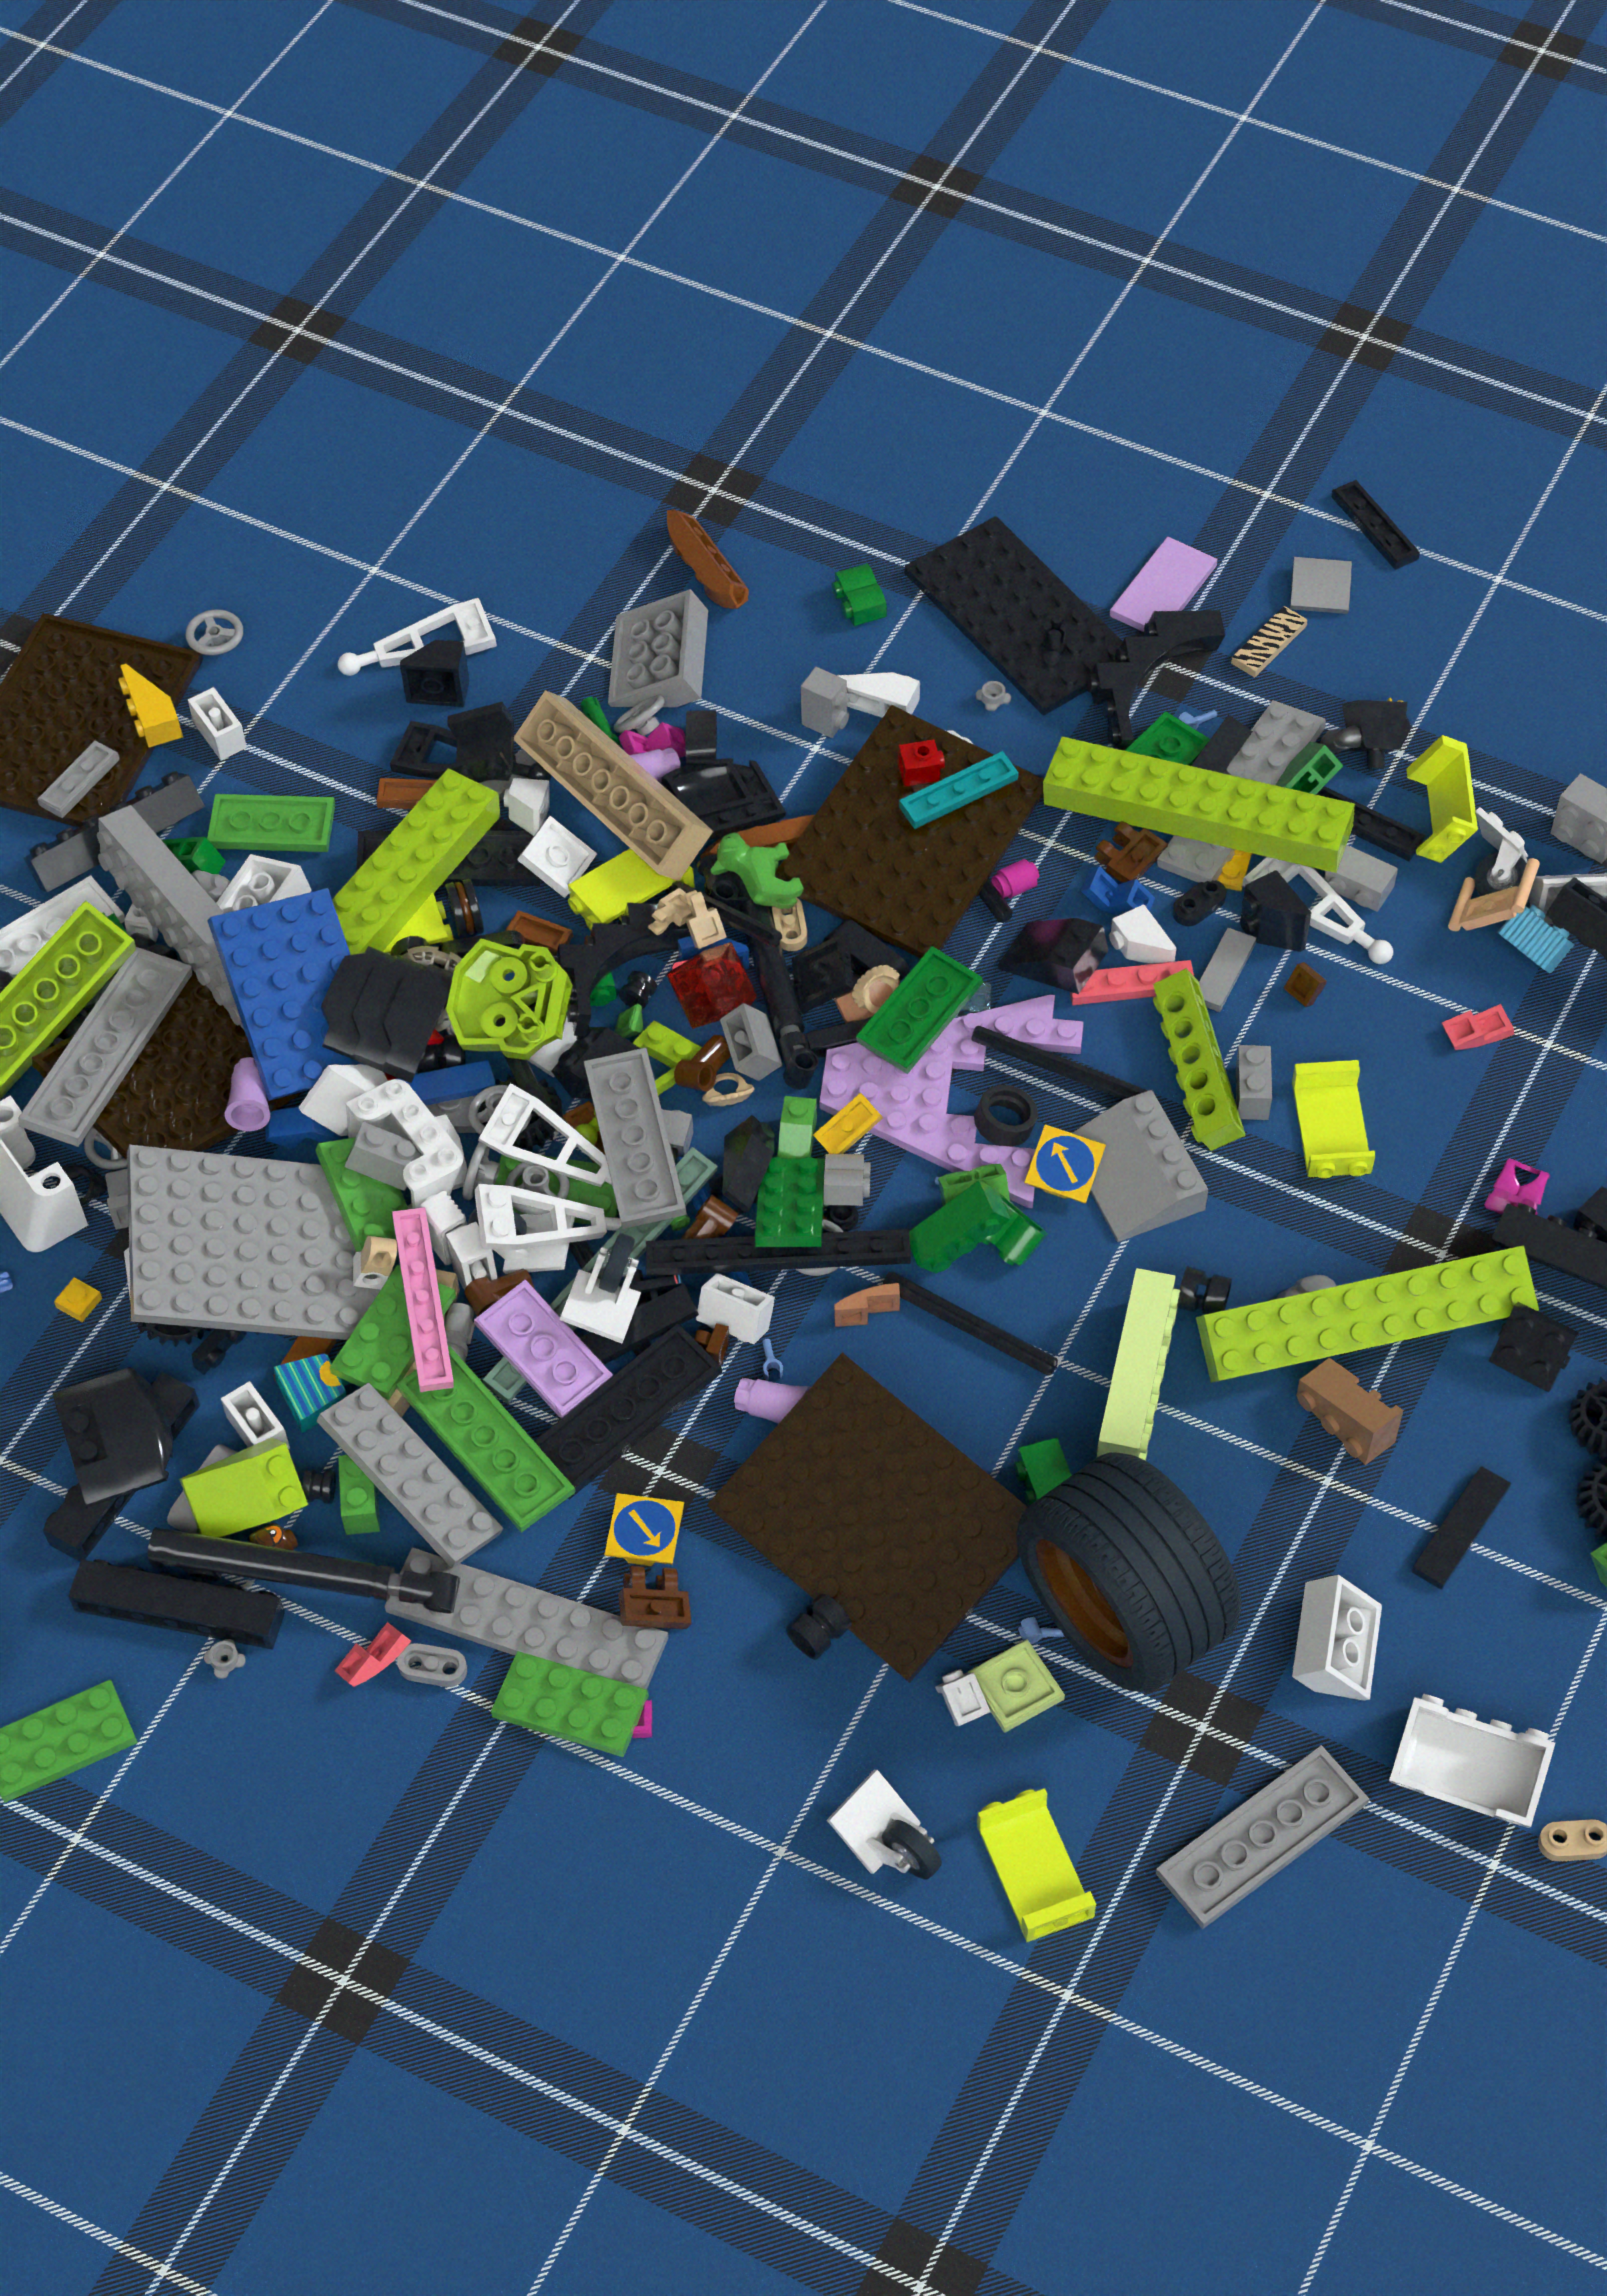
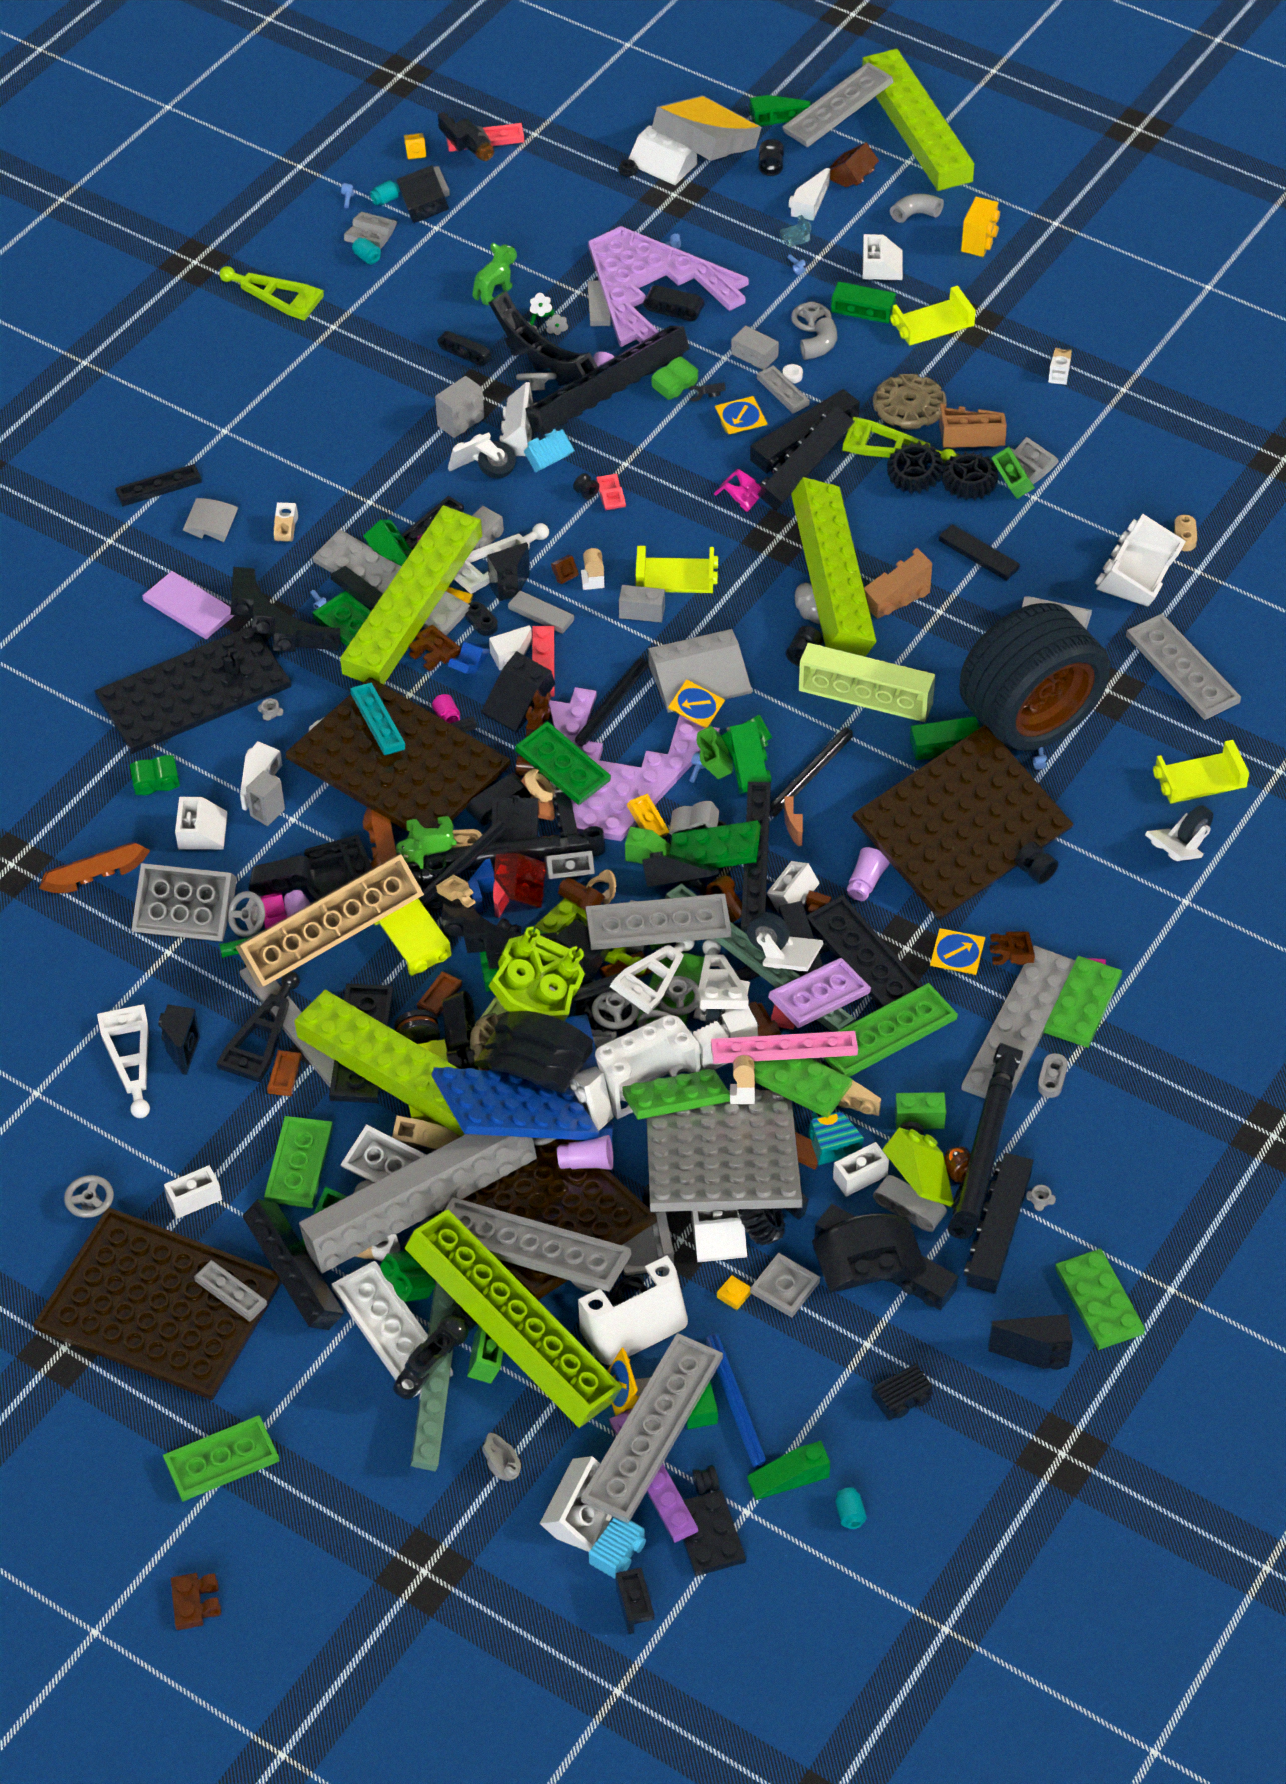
camera: 85 degrees left, 5 degrees down
yellow slope [118,664,183,748] -> none
light grey plate [317,1383,503,1568] -> none
coral slope [335,1622,411,1687] -> none
light grey brick [344,1121,421,1191] -> none
black panel [445,702,514,783] -> none
white slope [504,778,550,836] -> none
white plate [517,816,597,898] -> none
tan plate [684,890,727,949] -> none
medium blue hand [762,1339,783,1381] -> none
red brick [897,739,945,787] -> none
white bracket [935,1669,990,1726] -> none
yellowish green tile [968,1639,1065,1733] -> none
black tyre [974,1085,1038,1147] -> none
lime brick [1153,968,1246,1151] -> none
tan tile [1231,606,1307,678] -> none
black torso [1321,697,1412,770] -> none
neon yellow panel [1406,735,1478,863] -> none
light nougat plate [1448,858,1540,931] -> none
black plate [1489,1302,1579,1392] -> none
none -> white slope [175,797,228,849]
none -> tan leg [274,502,298,542]
none -> reddish brown plate [526,690,551,737]
none -> black wheel [573,473,600,500]
none -> tan leg [581,548,604,590]
none -> light grey plate [750,1253,820,1318]

